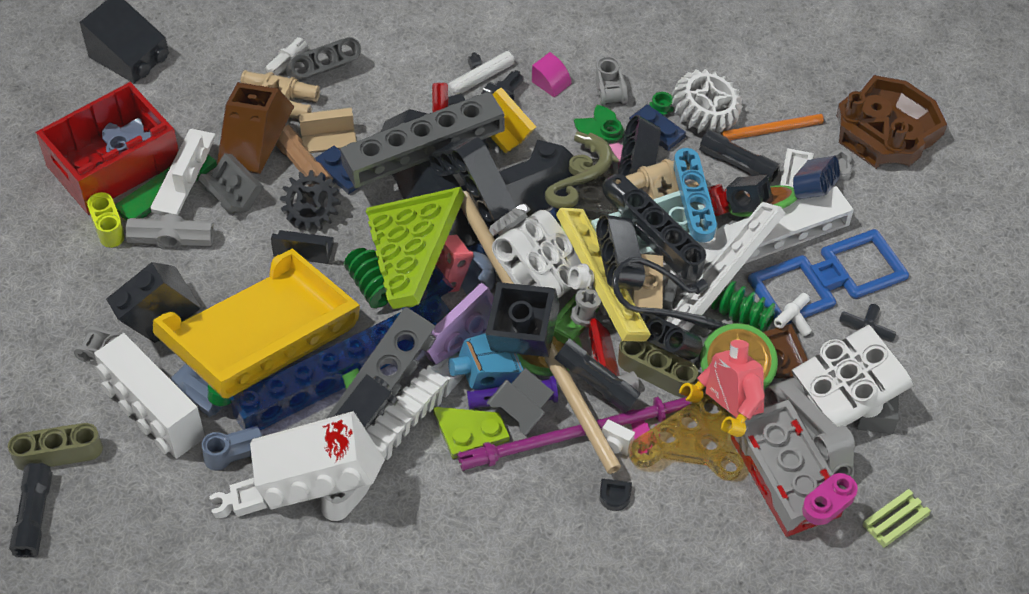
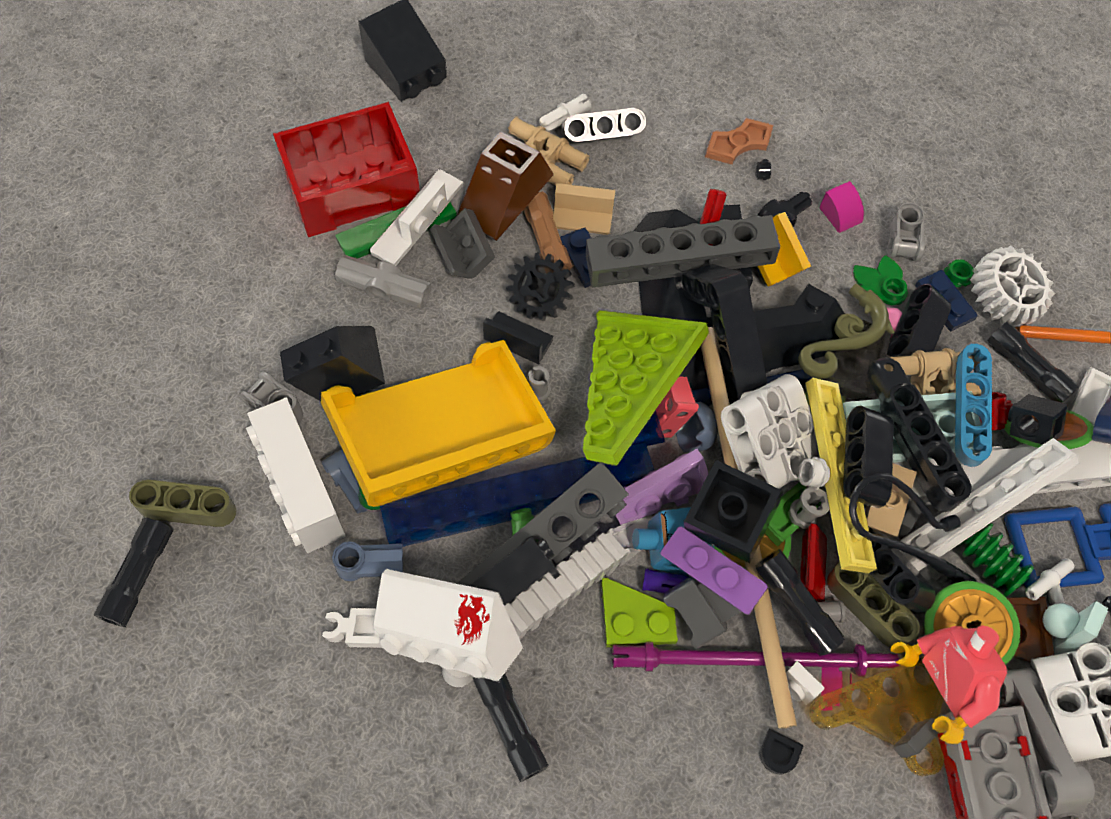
camera: 15 degrees right, 10 degrees up
neon yellow beam [87,192,125,248] -> none
sand blue plate [102,119,151,154] -> none
green piece [344,248,388,309] -> none
white axle [448,51,515,95] -> none
light grey gear [489,204,530,236] -> none
none -> black axle [473,673,549,782]
none -> light grey pin [528,366,551,402]
none -> medium lavender piece [660,526,768,615]
none -> nougat tile [705,118,773,164]
none -> dark grey tile [892,718,939,758]
none -> light aqua tile [1042,601,1108,655]

